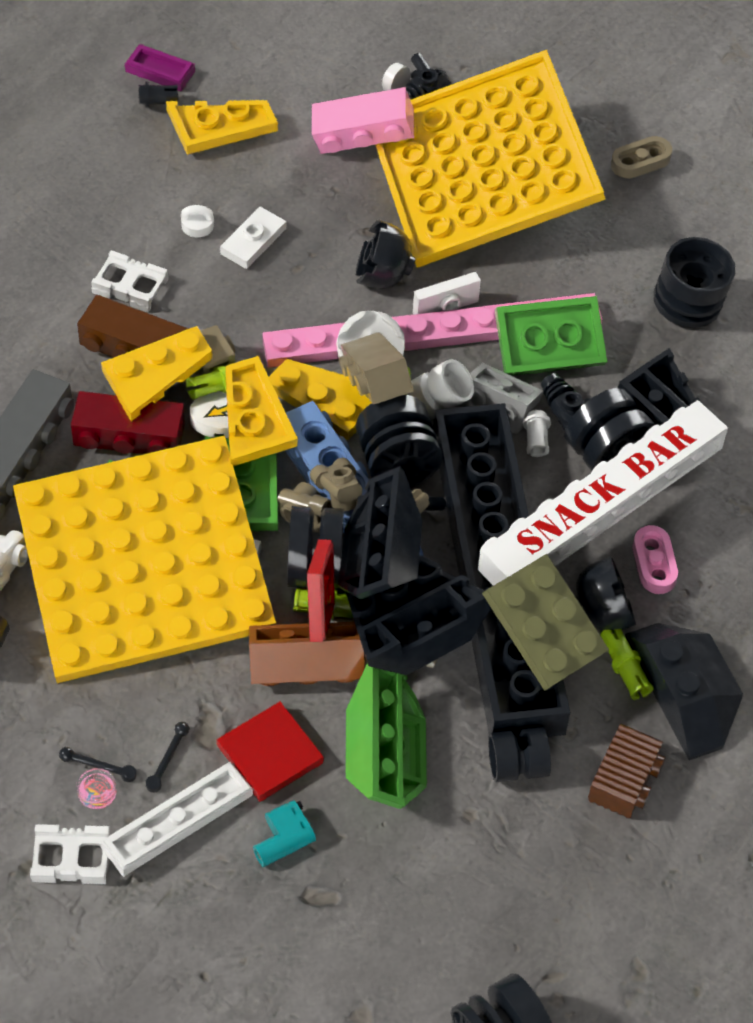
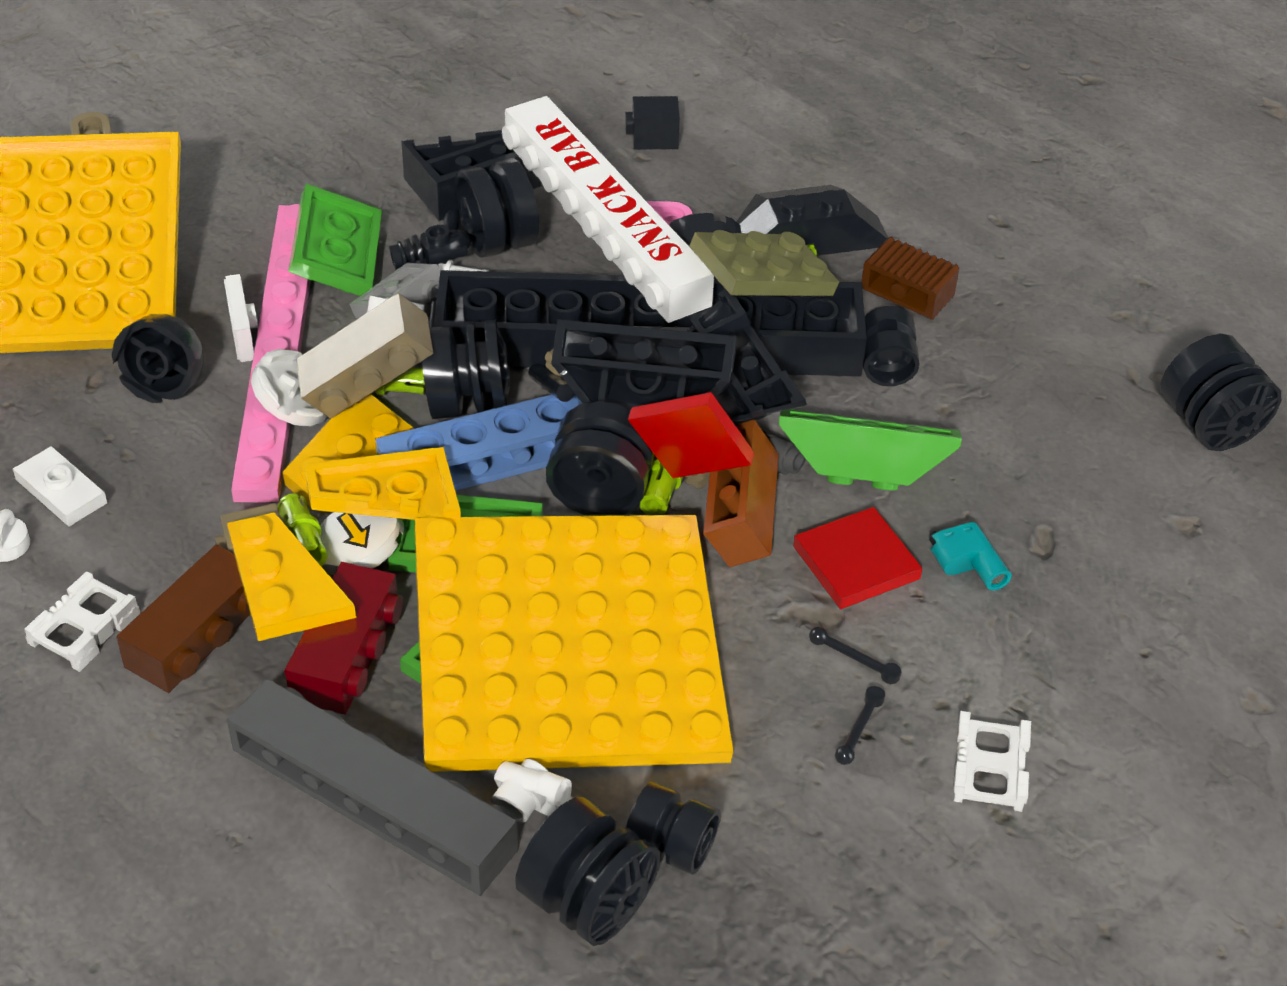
camera: 80 degrees left, 10 degrees down
clear tile [77,768,117,809] -> none
white tile [101,762,253,877] -> none
dark tan plate [277,482,332,530] -> none
dark tan plate [310,458,362,511] -> none
black wheel [654,237,735,328] -> none

